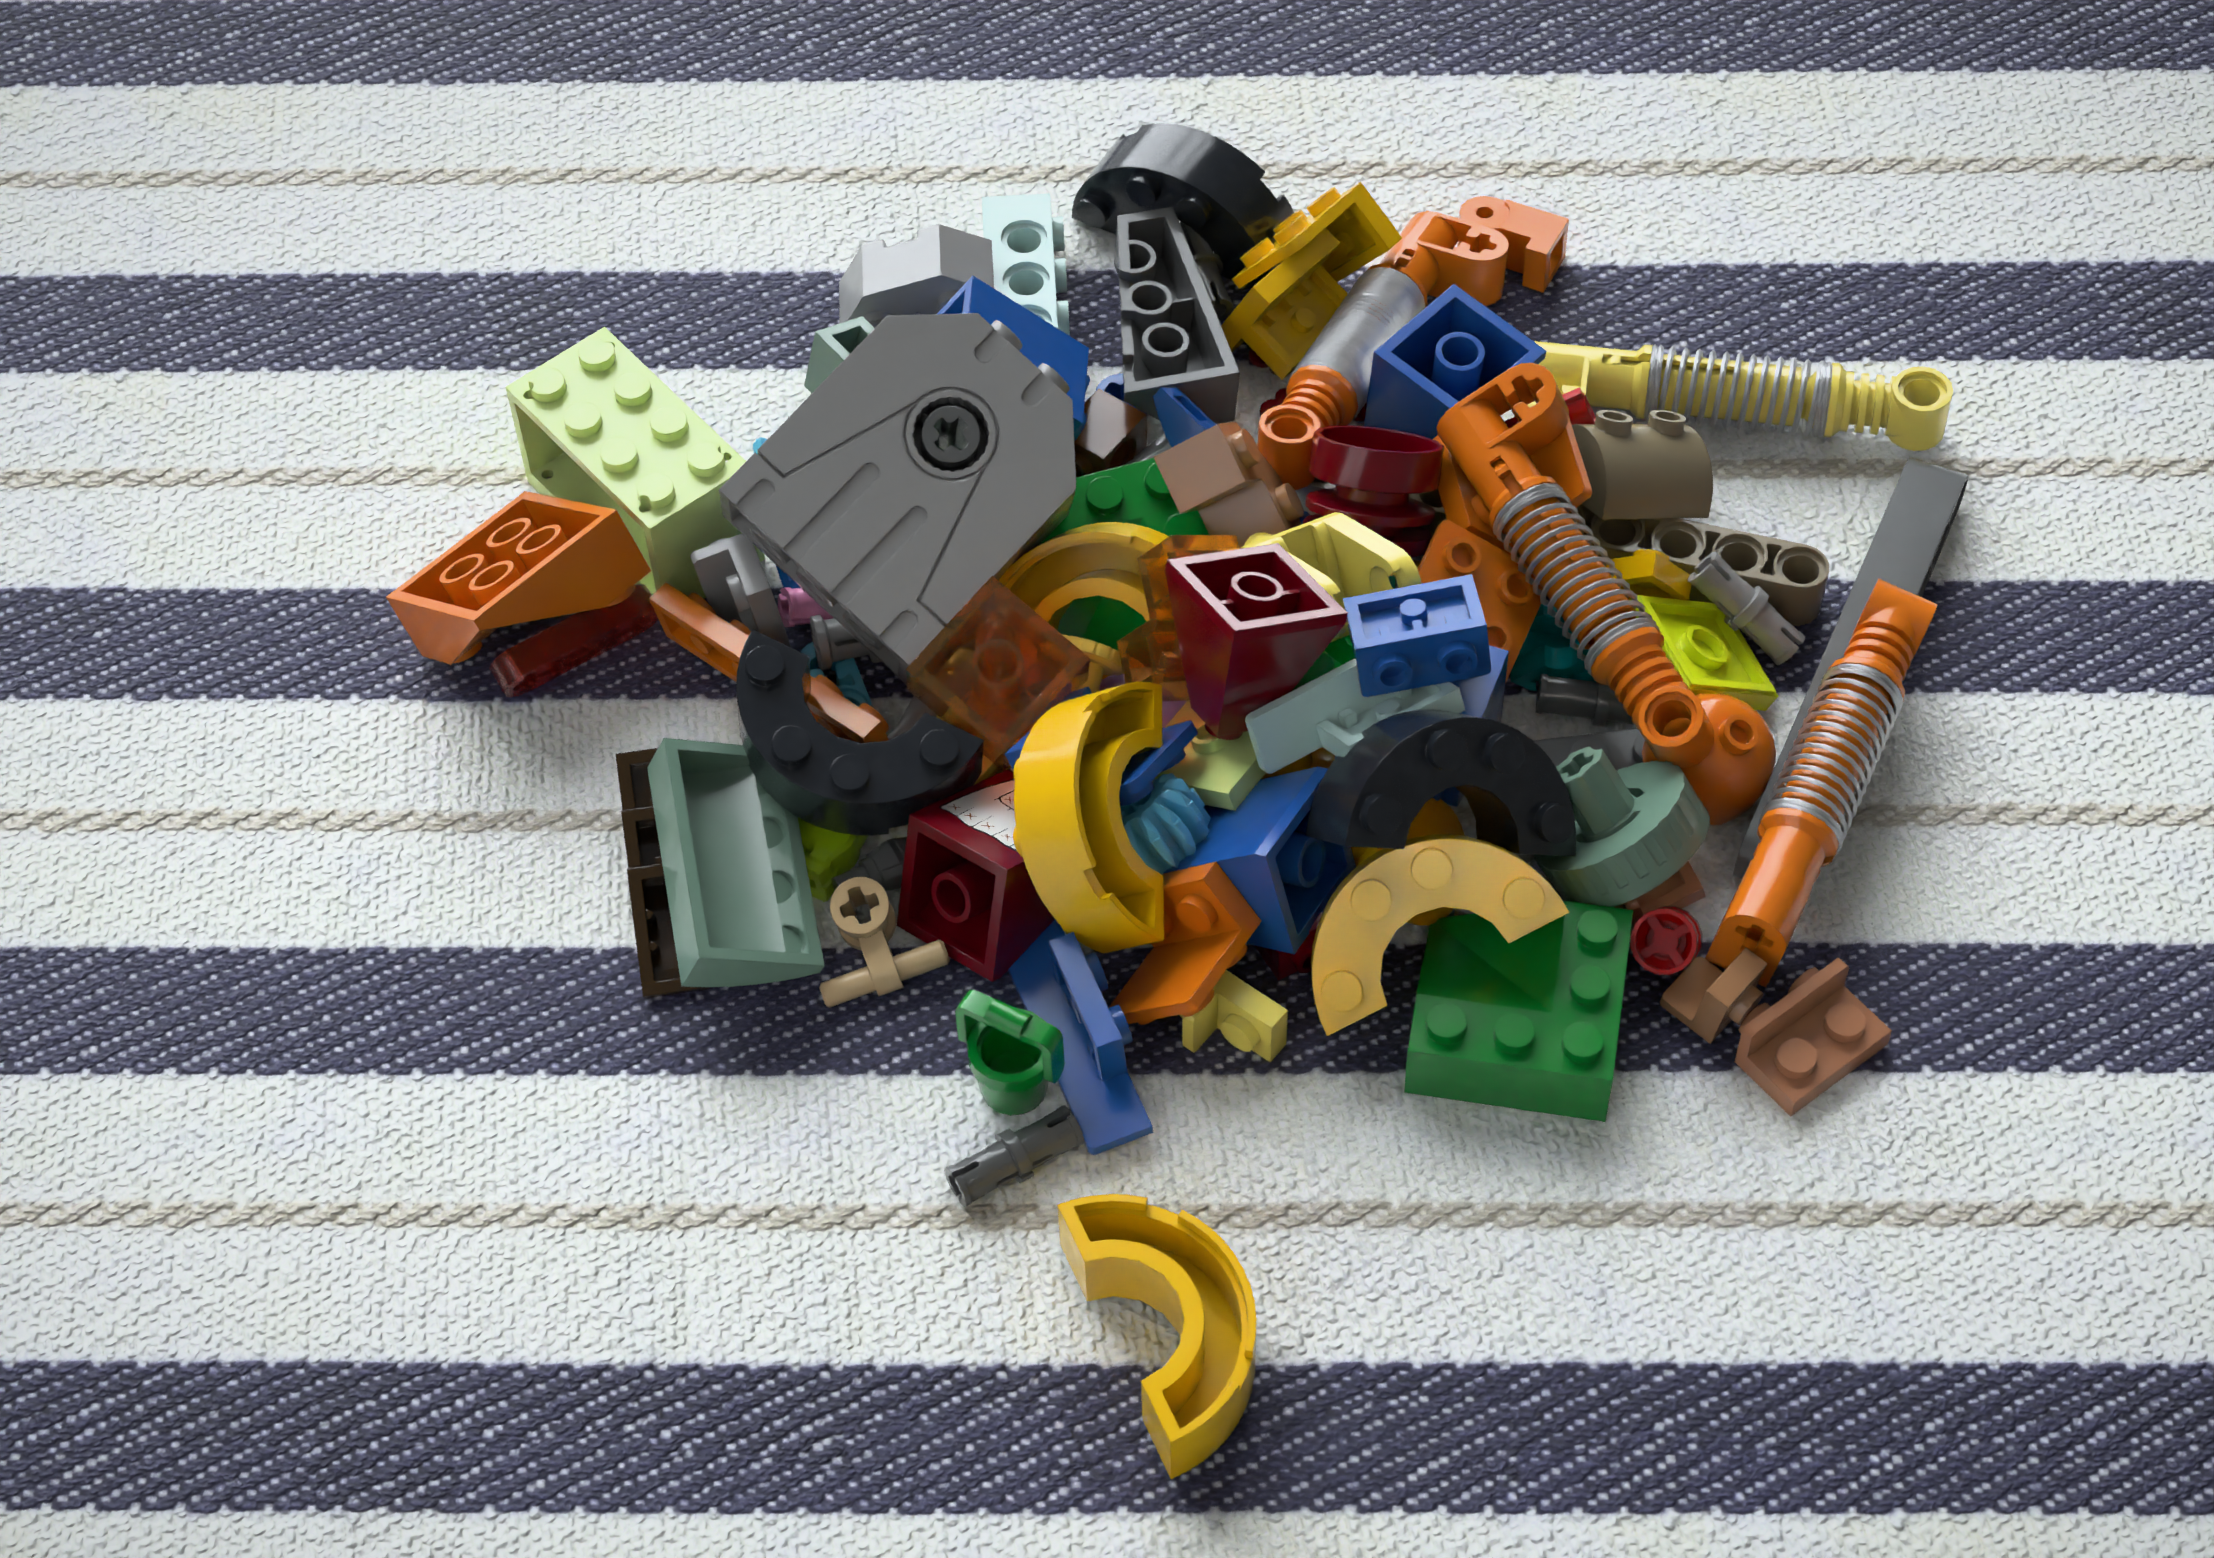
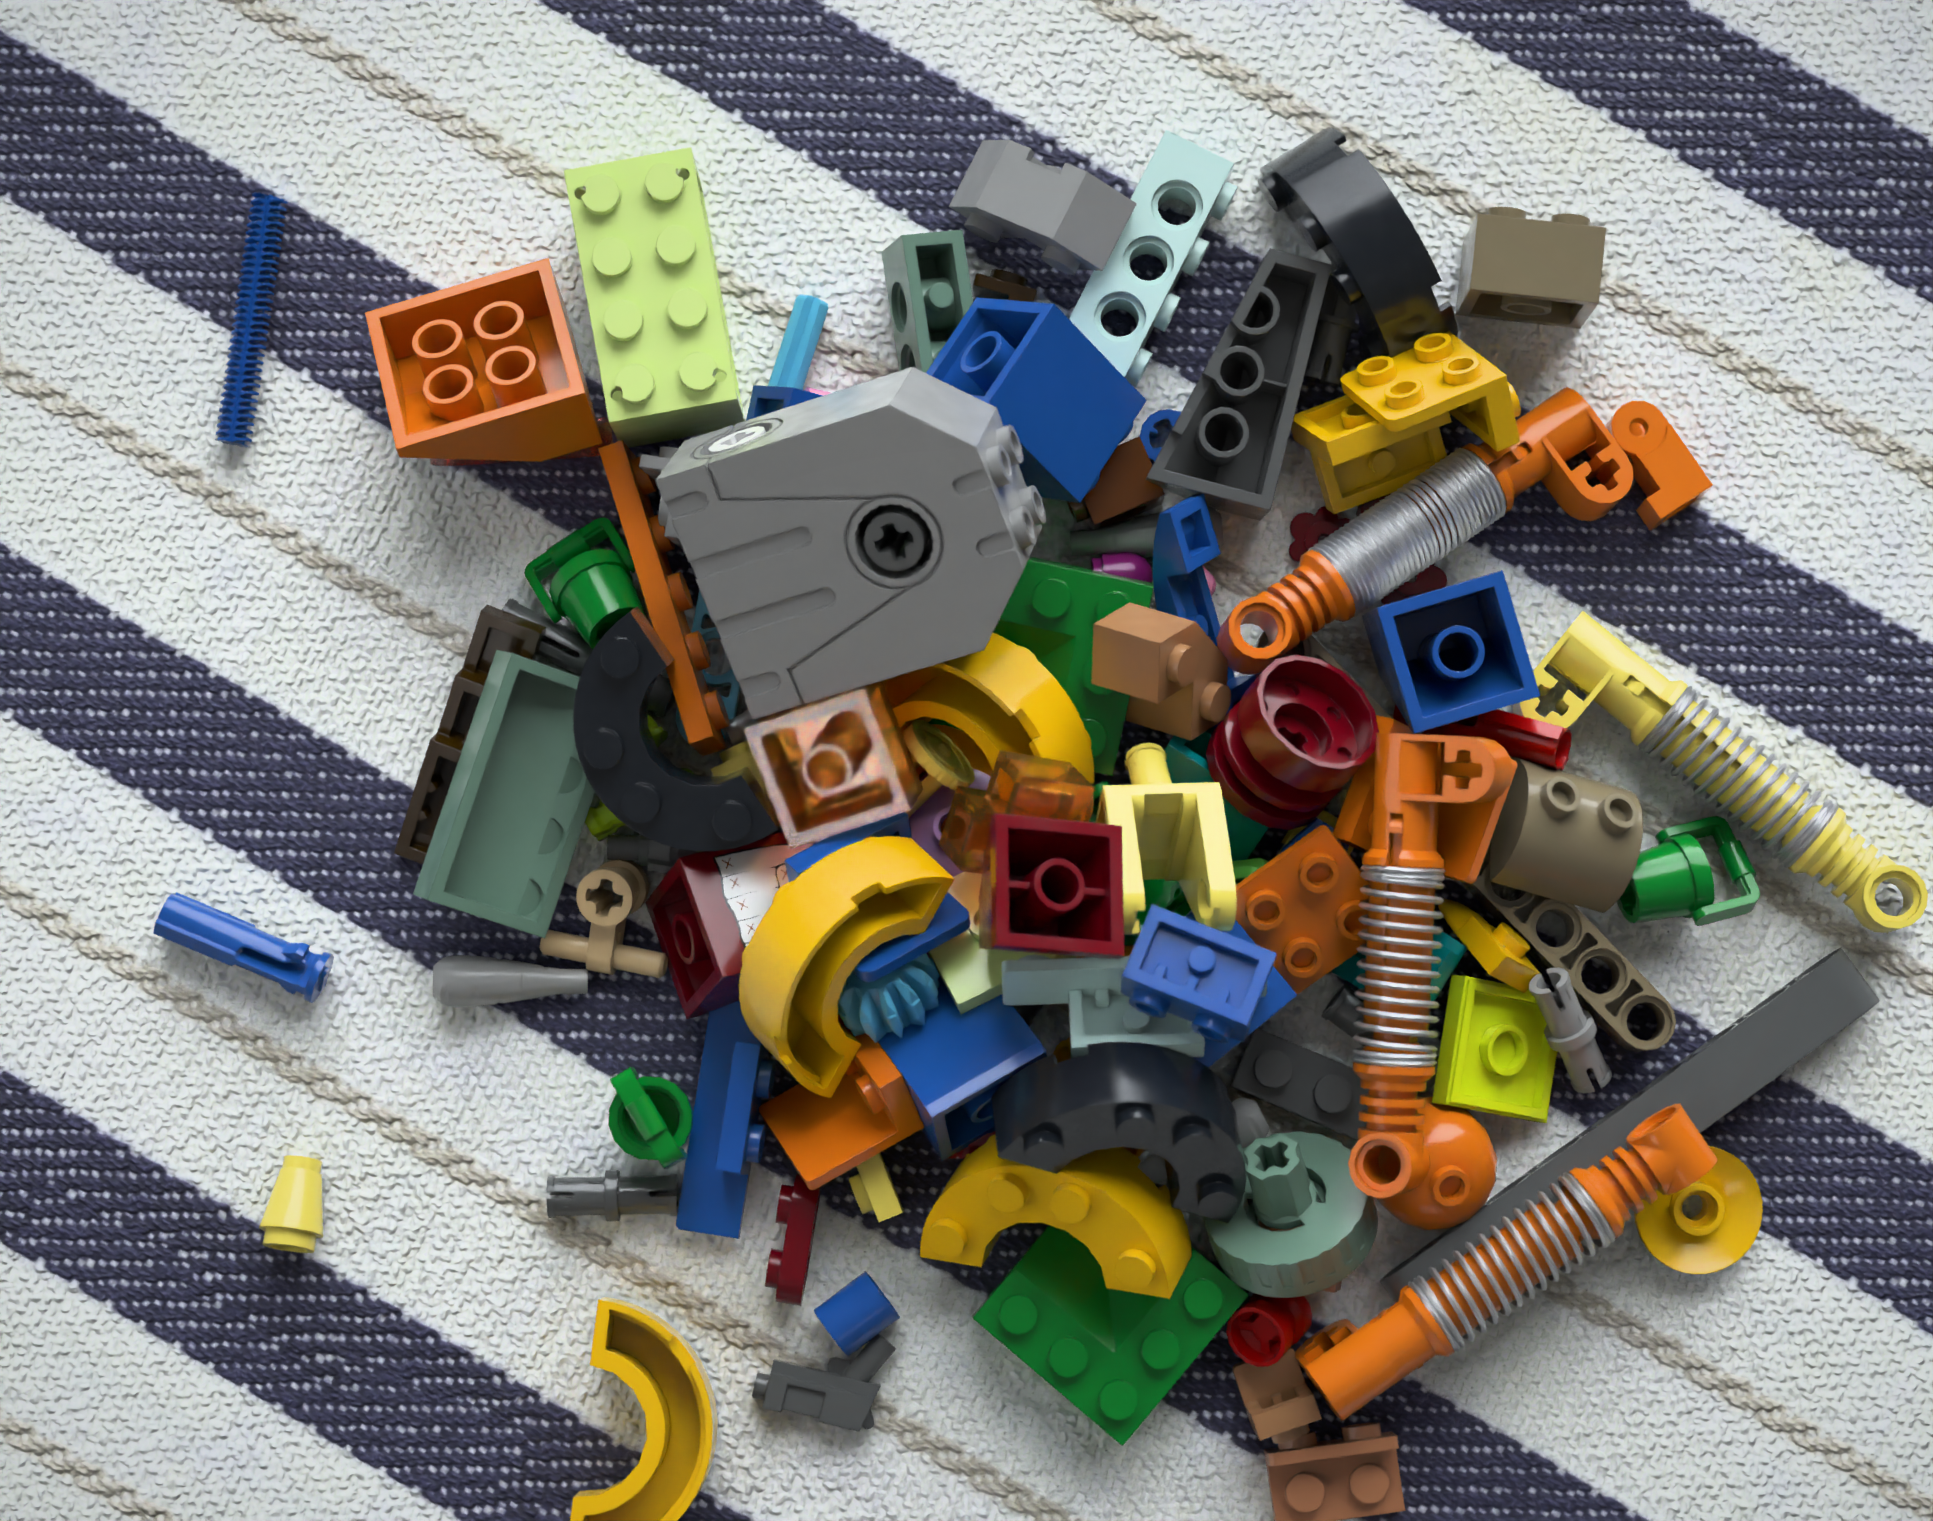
camera: 30 degrees right, 30 degrees up
none -> blue piece [153,892,334,1003]
none -> blue axle [215,193,288,448]
none -> light yellow cone [259,1155,323,1253]
none -> light grey piece [433,955,588,1007]
none -> green piece [524,518,647,649]
none -> dark grey piece [752,1334,896,1432]
none -> dark red plate [765,1174,822,1306]
none -> blue beam [814,1271,900,1357]
none -> dark tan brick [1455,207,1606,329]
none -> green piece [1617,816,1760,926]
none -> yellow dish [1634,1146,1763,1274]

